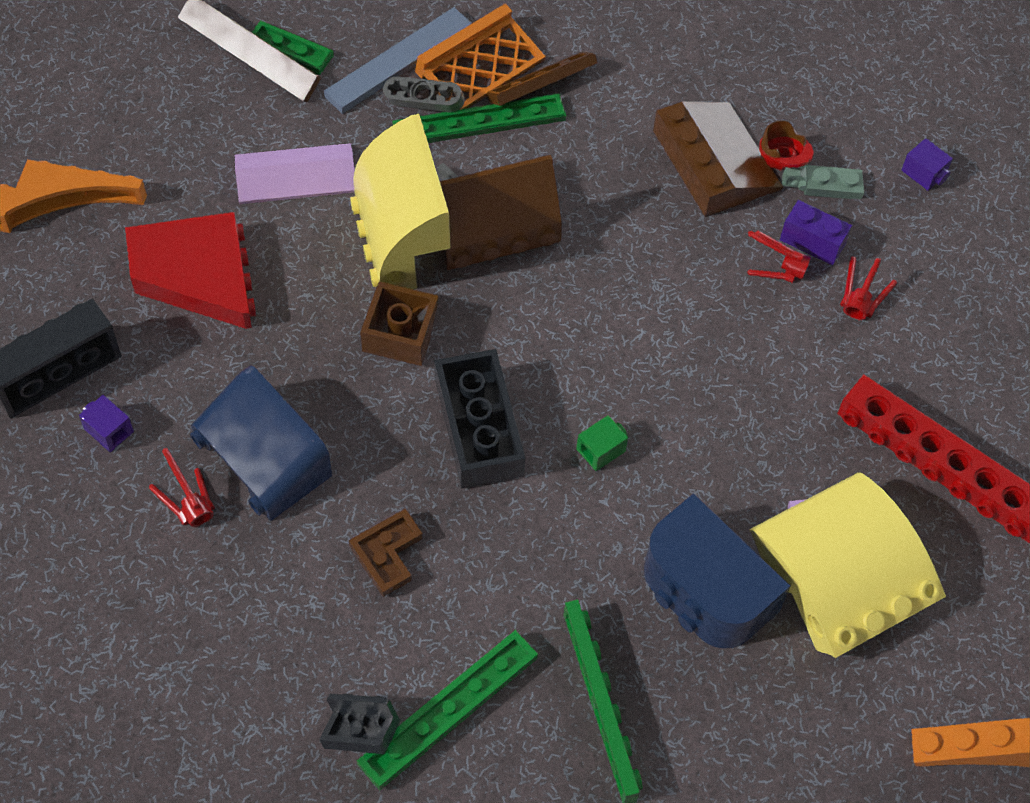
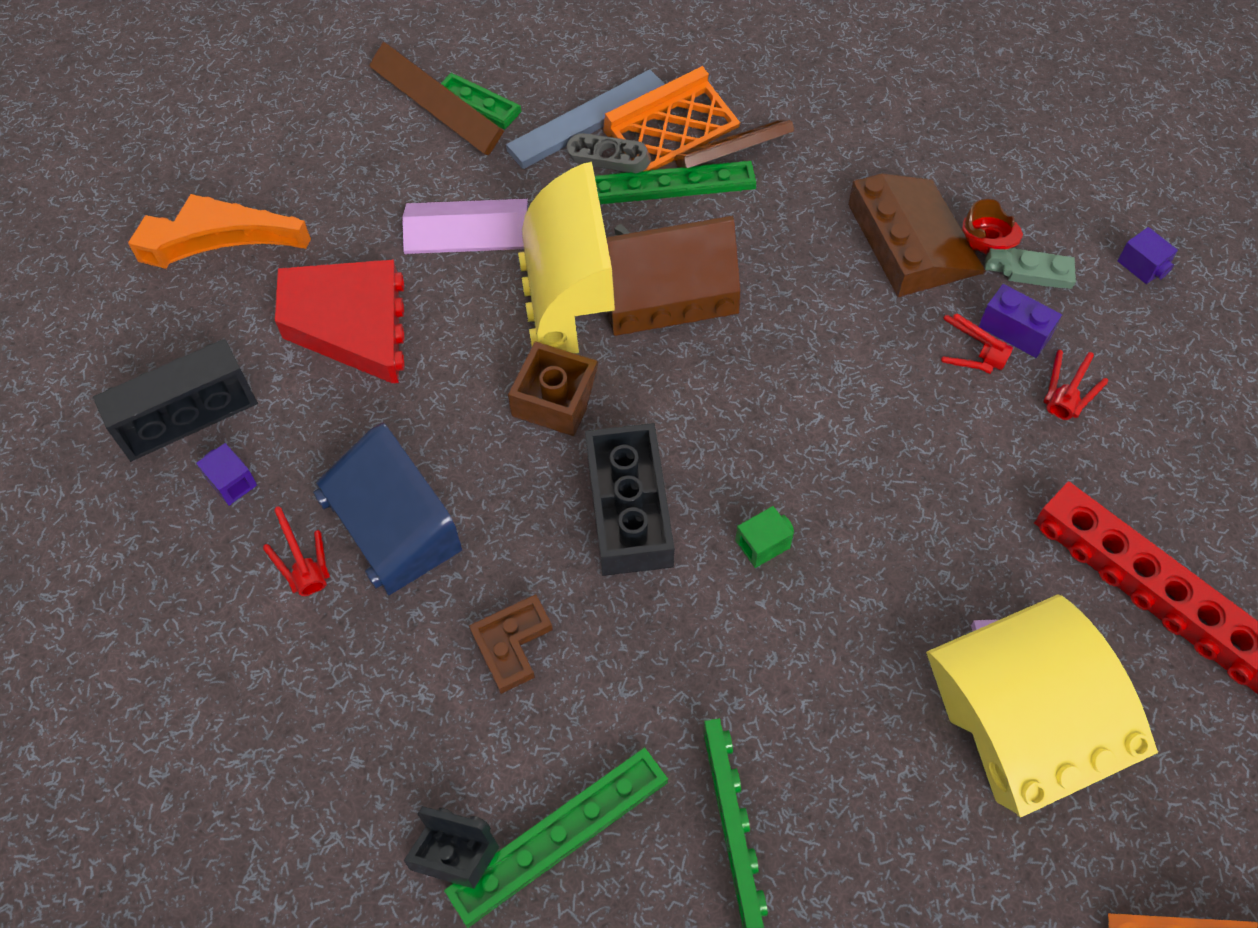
camera: 10 degrees right, 0 degrees up
dark blue brick [644,493,790,649] -> none

